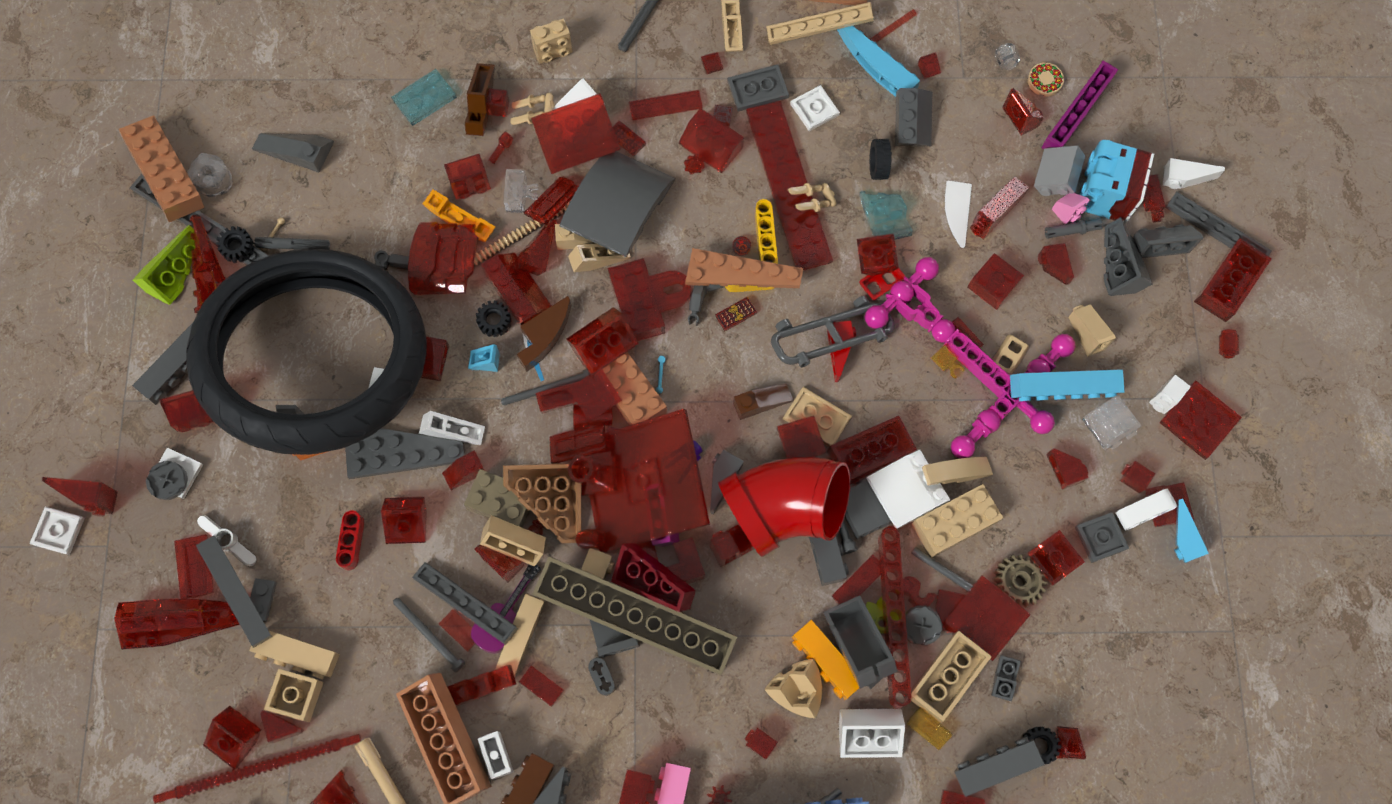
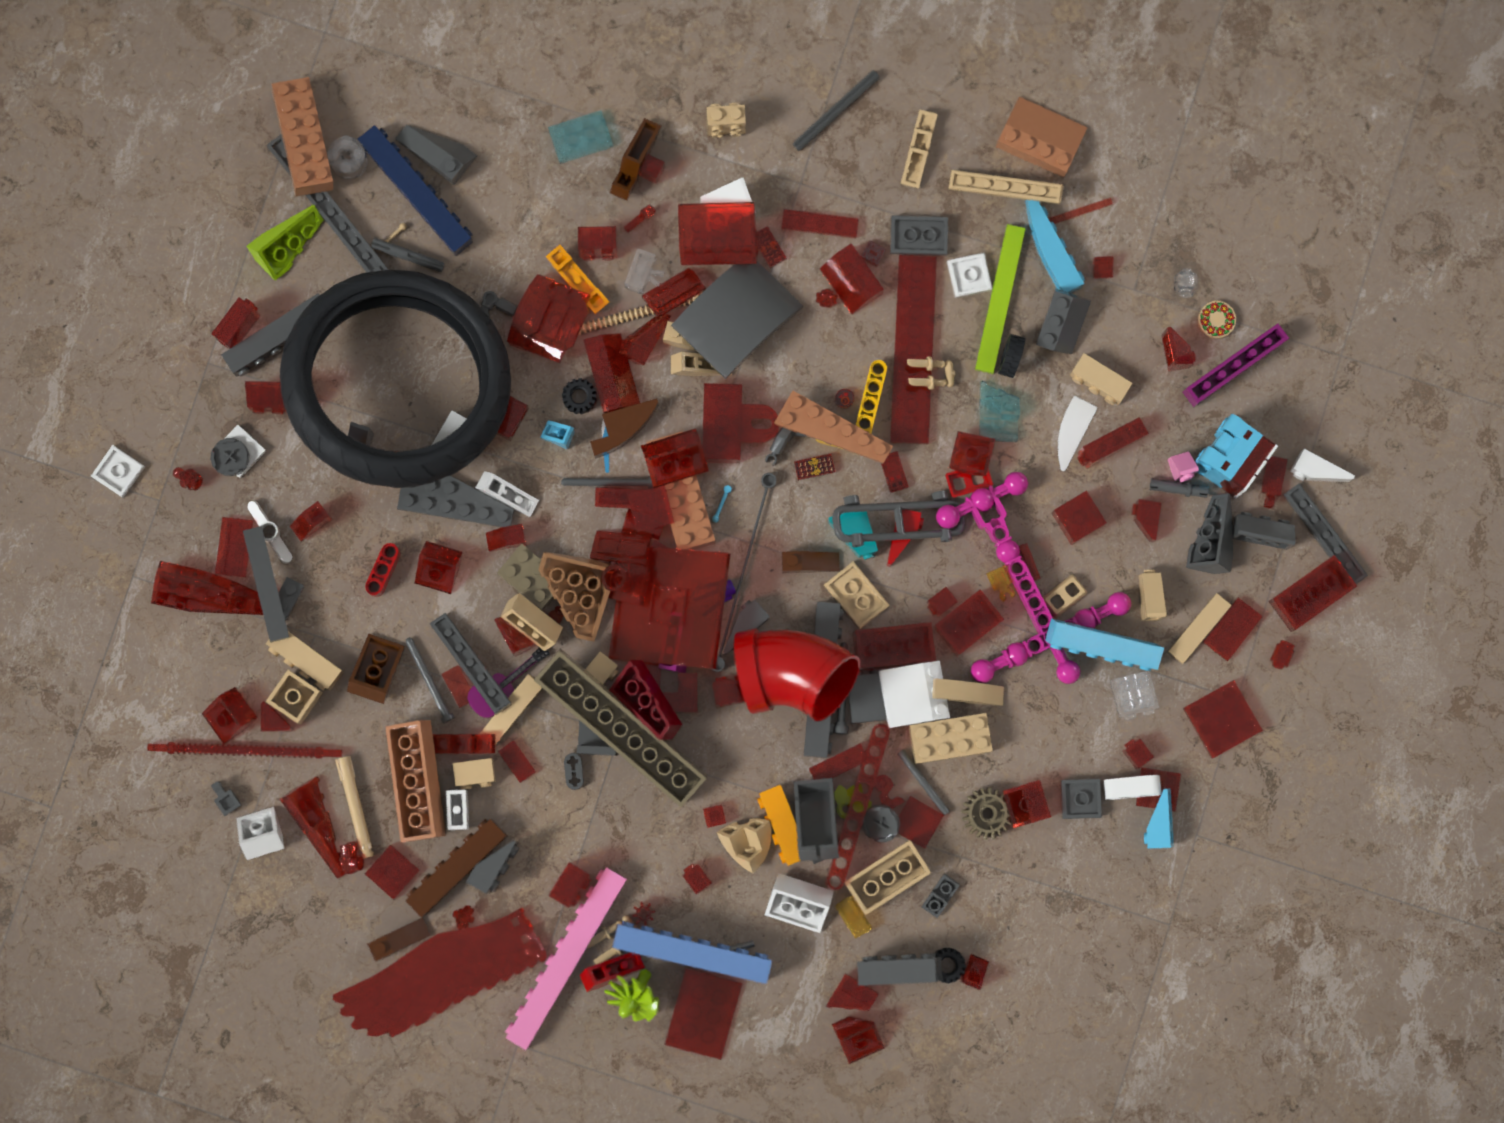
camera: 15 degrees right, 10 degrees up
clear red slope [42,477,118,517] -> none
clear red wedge [190,215,225,313] -> none
black tyre [216,226,255,263] -> none
tan piece [511,93,555,125] -> none
clear red brick [575,528,605,549] -> none
clear red tile [701,52,723,75] -> none
clear red plate [777,416,826,458] -> none
clear red plate [944,575,1031,661] -> none
light grey brick [1034,146,1085,196] -> none
clear red slope [1046,449,1089,490] -> none
white brick [1149,375,1191,414] -> none
none -> clear red piece [173,467,203,491]
none -> clear red brick [211,297,260,349]
none -> clear red slope [290,501,332,542]
none -> reddish brown slope [347,634,405,704]
none -> dark blue brick [357,125,473,256]
none -> tan brick [453,758,496,790]
none -> clear red plate [703,805,726,828]
none -> dark grey piece [709,473,777,672]
none -> teal slope [828,512,878,560]
none -> clear red tile [881,451,909,493]
none -> clear red brick [927,587,958,618]
none -> clear red brick [934,589,1004,657]
none -> lime tile [975,224,1026,374]
none -> tan brick [1069,353,1132,405]
none -> tan tile [1168,593,1231,664]
none -> clear red piece [1203,597,1263,661]

